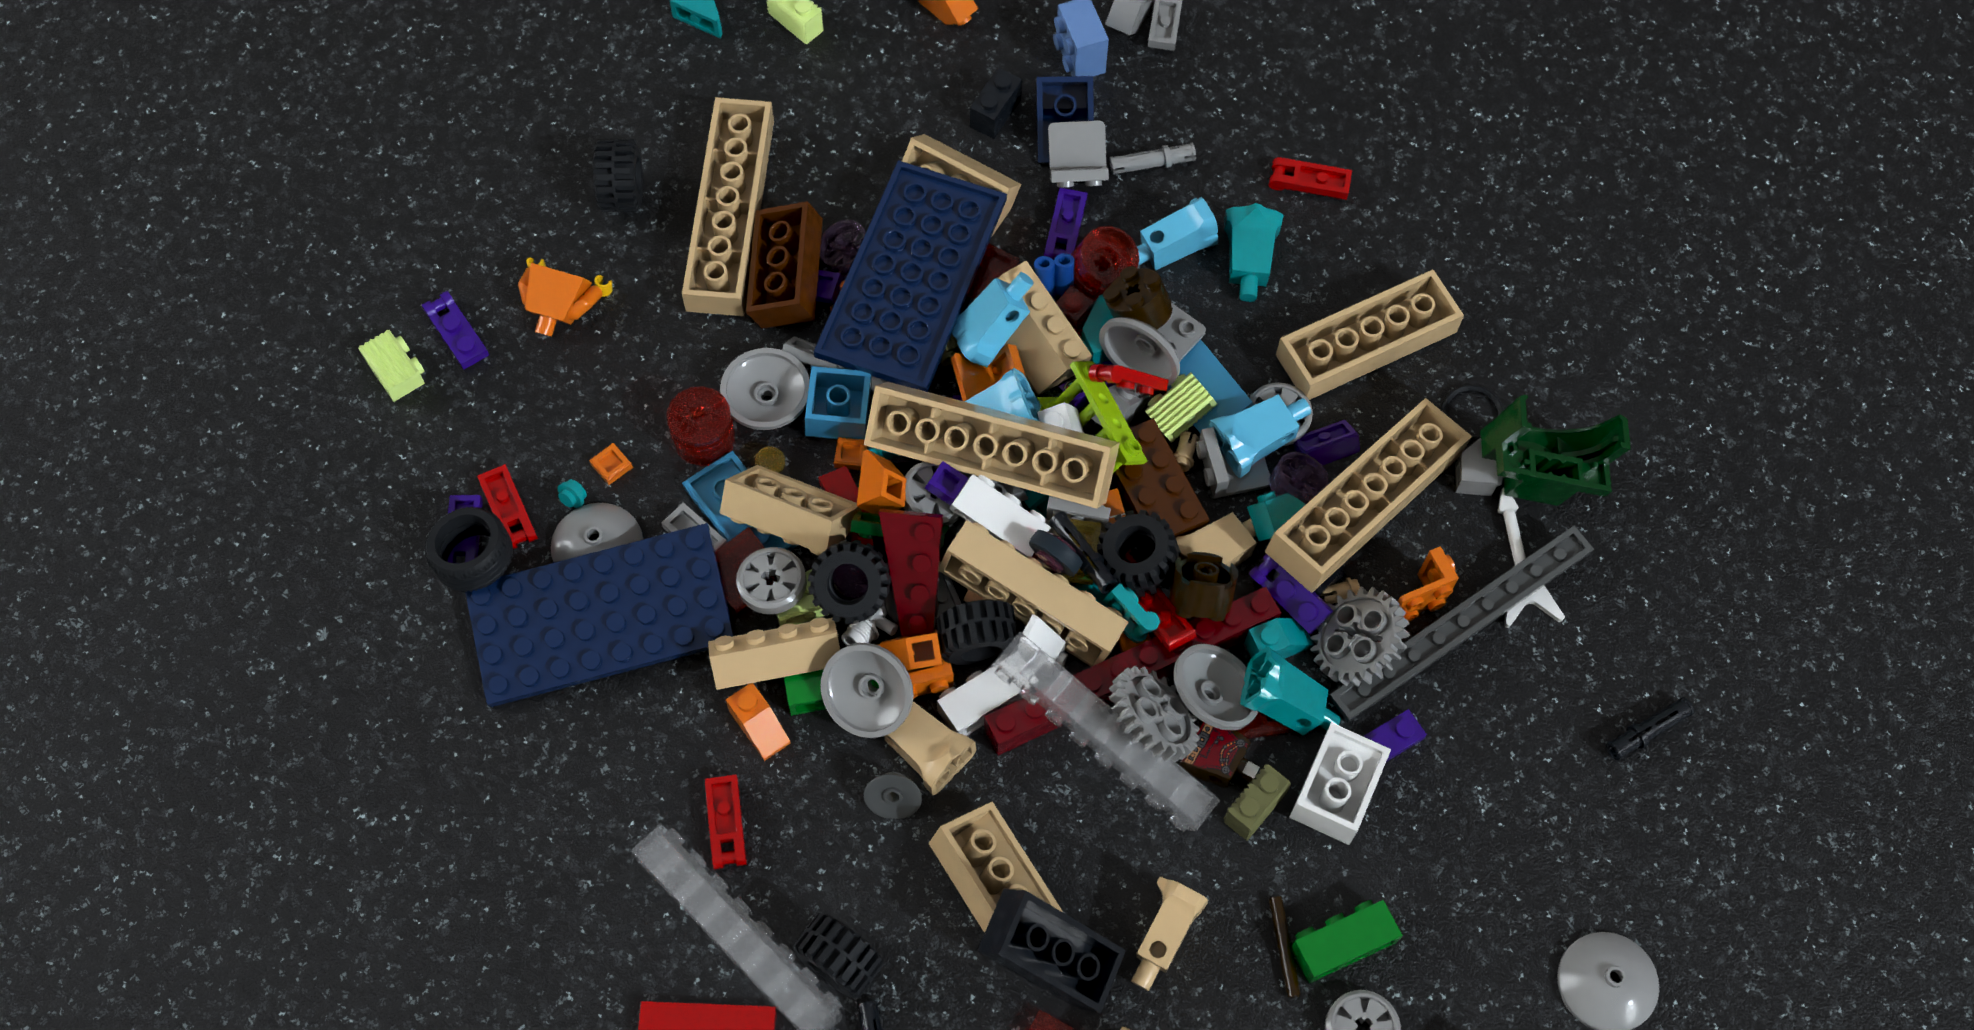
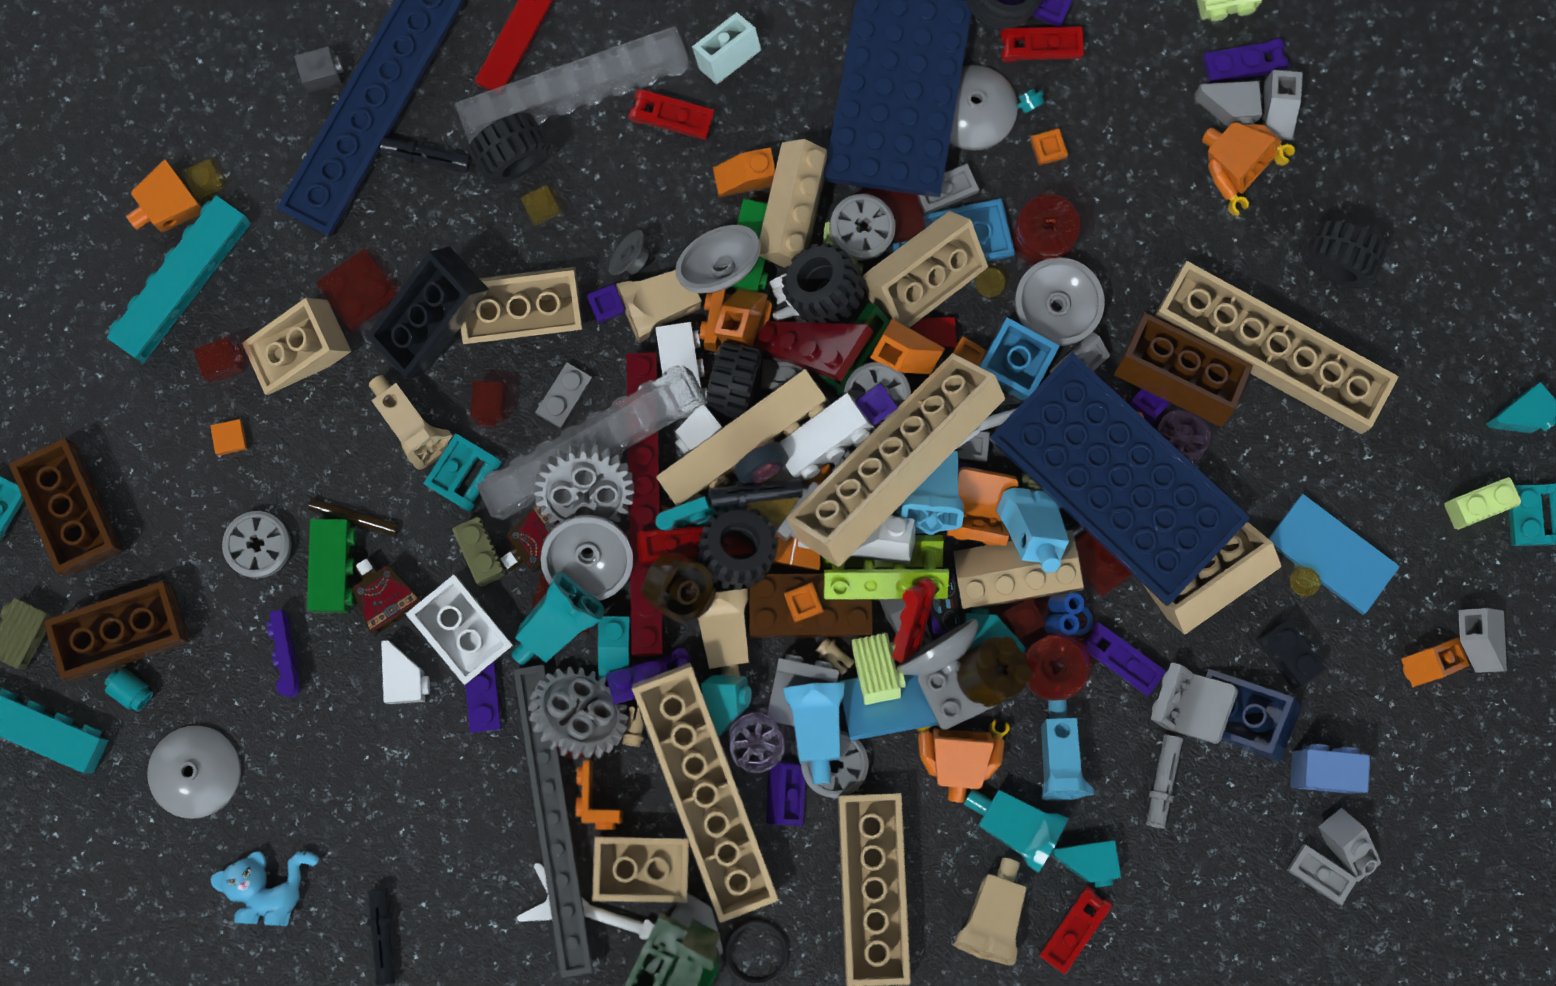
camera: 110 degrees right, 15 degrees up
none -> medium azure animal [211,851,319,926]
none -> dark purple plate [267,610,301,697]
none -> torso [352,558,422,635]
none -> white slope [381,641,430,704]
none -> teal plate [423,433,502,513]
none -> clear red brick [470,381,506,428]
none -> clear yellow plate [520,185,561,226]
none -> light grey plate [535,362,593,429]
none -> dark purple plate [586,284,625,324]
none -> tan slope [593,837,689,903]
none -> light aqua brick [692,12,761,84]
none -> orange tile [784,582,823,623]
none -> orange torso [917,719,1010,803]
none -> tan piece [953,858,1026,966]
none -> teal slope [1050,840,1121,887]
none -> light grey slope [1195,81,1262,126]
none -> light grey slope [1263,70,1302,140]
none -> dark azure tile [1268,494,1400,615]
none -> clear yellow plate [1290,567,1321,597]

